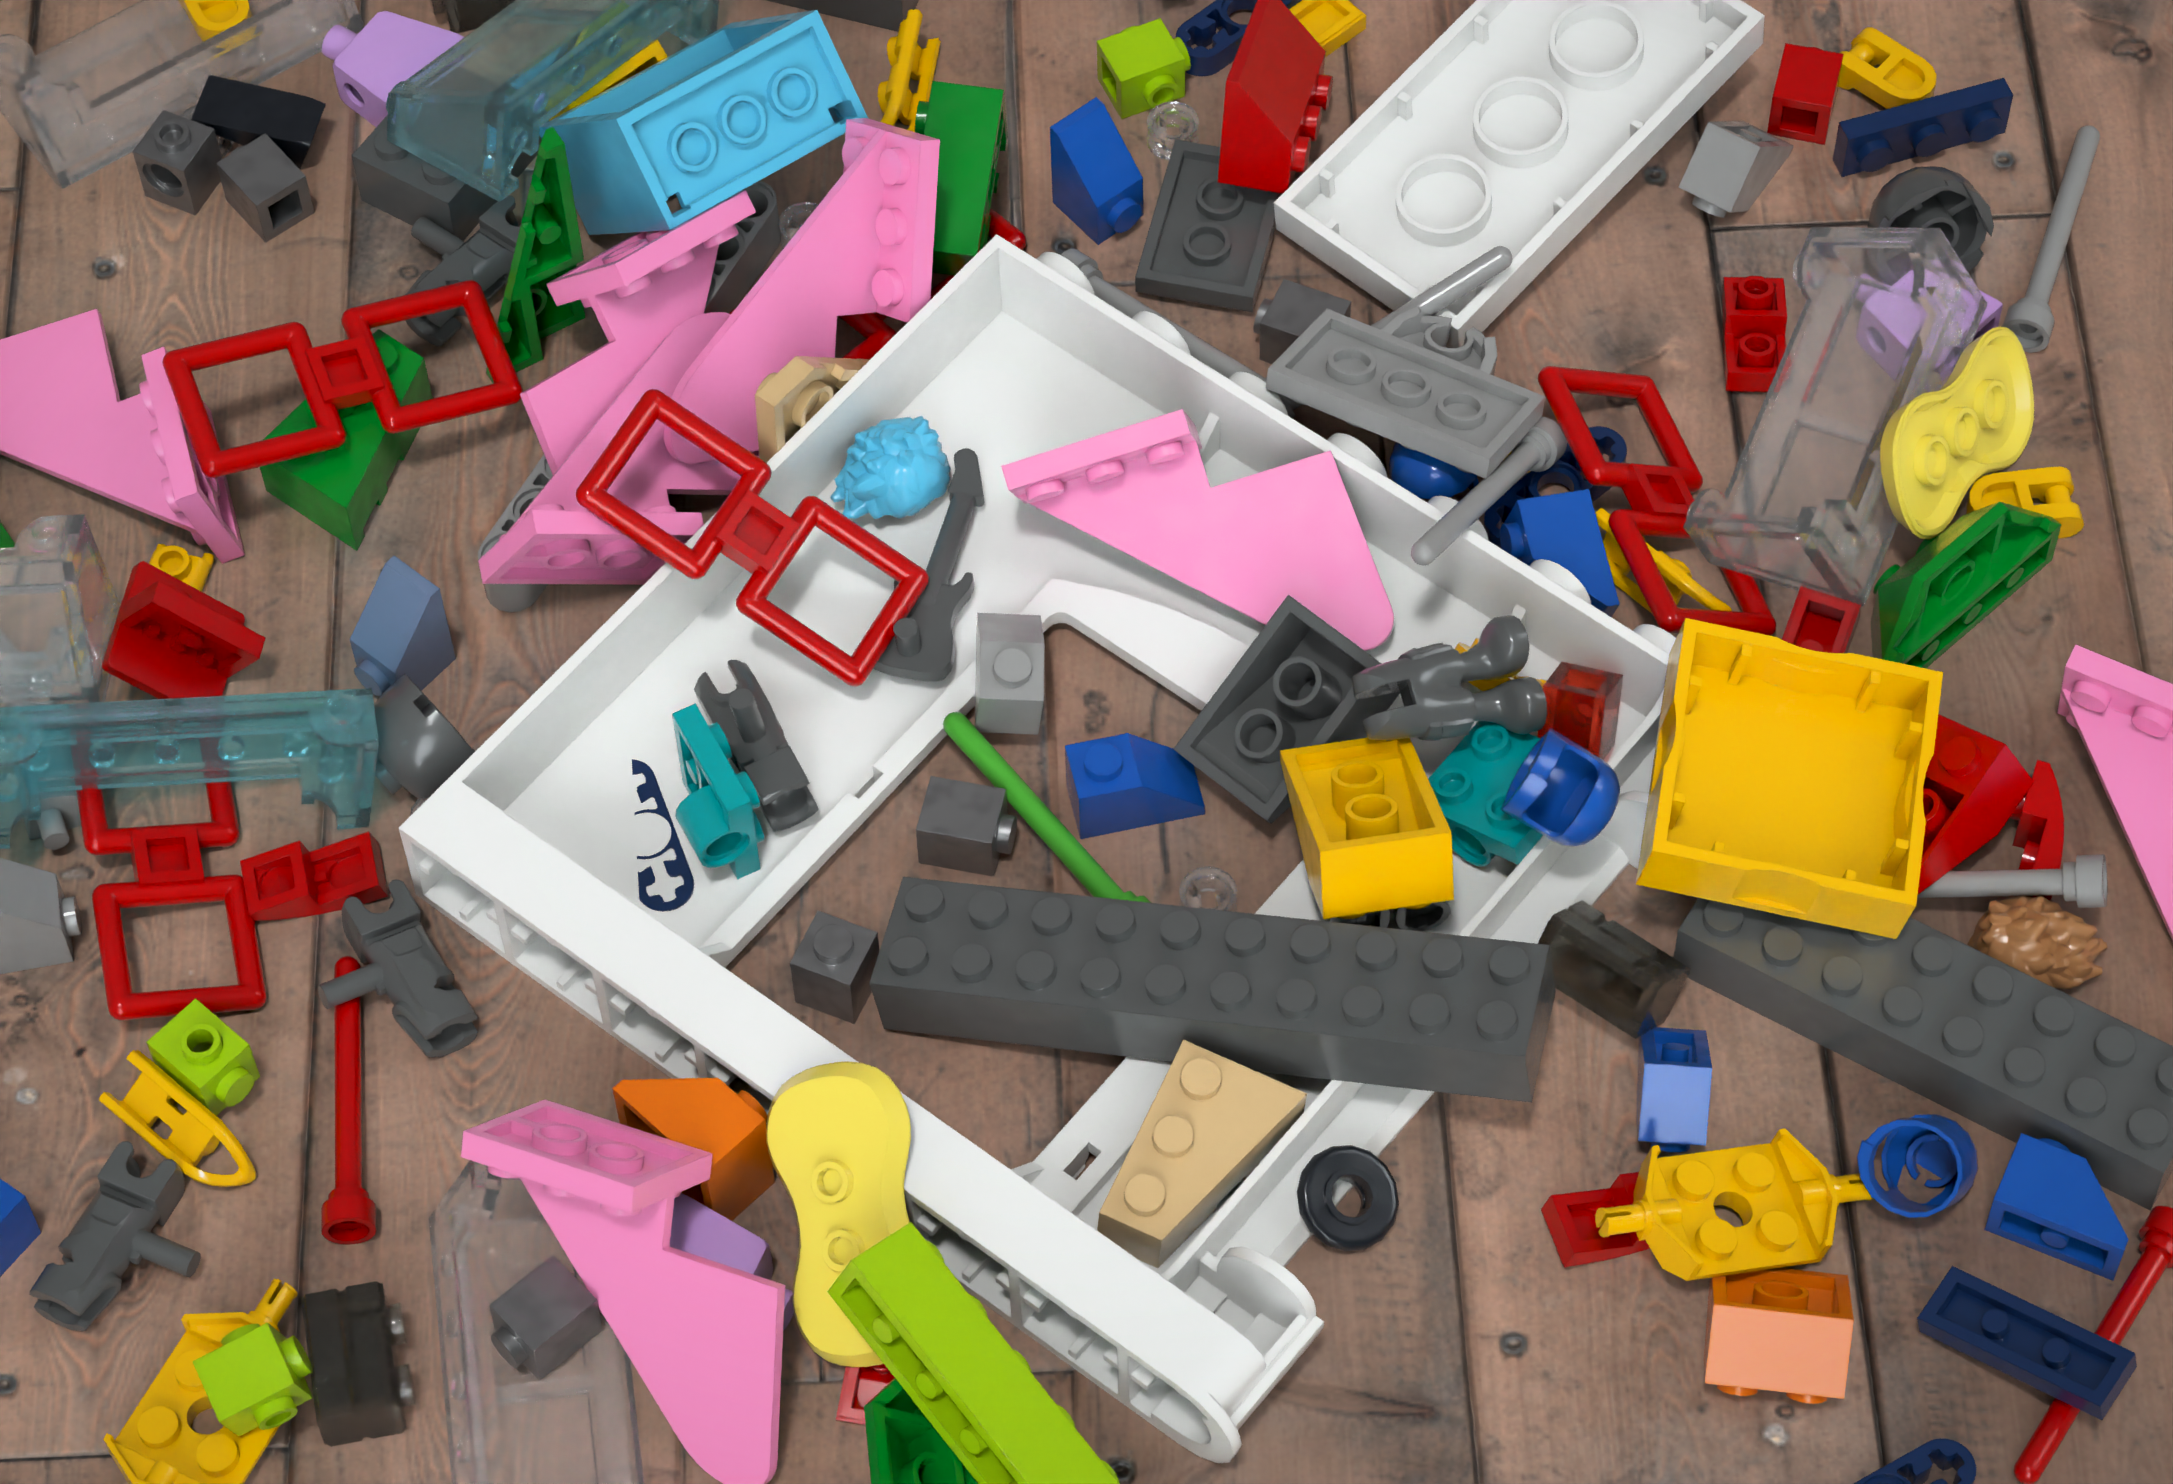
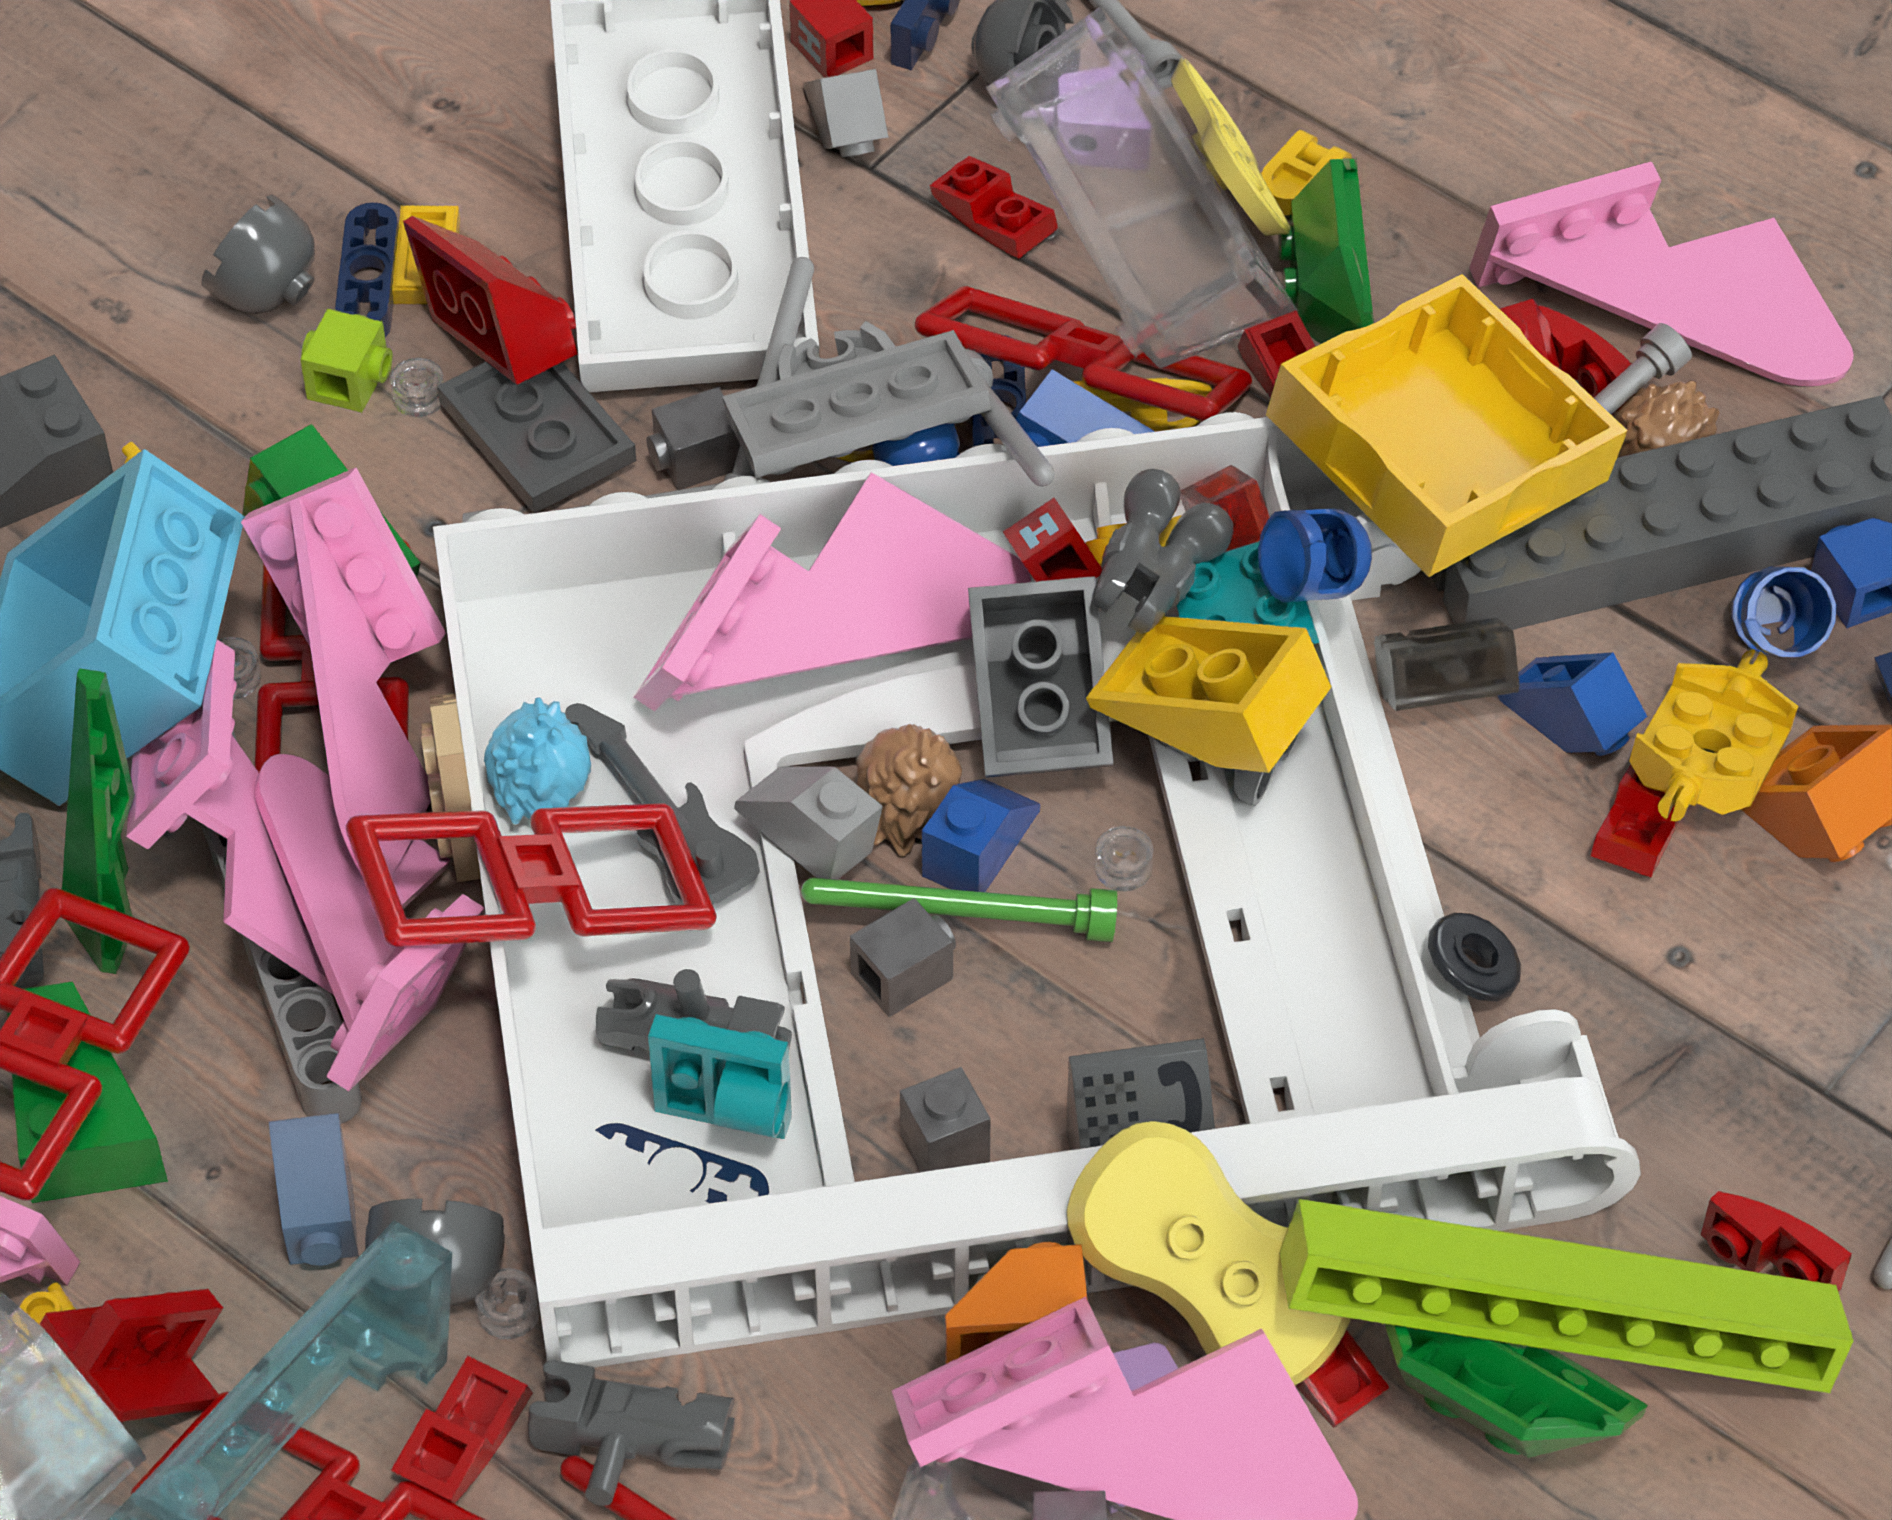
camera: 50 degrees left, 5 degrees down
dark grey brick [869,877,1556,1103] -> none
blue slope [1050,97,1143,245] -> none
tan wedge [1097,1040,1307,1268] -> none
none -> medium nougat hair [856,724,962,857]
none -> red brick [1003,497,1102,582]
none -> dark grey slope [1066,1038,1215,1150]

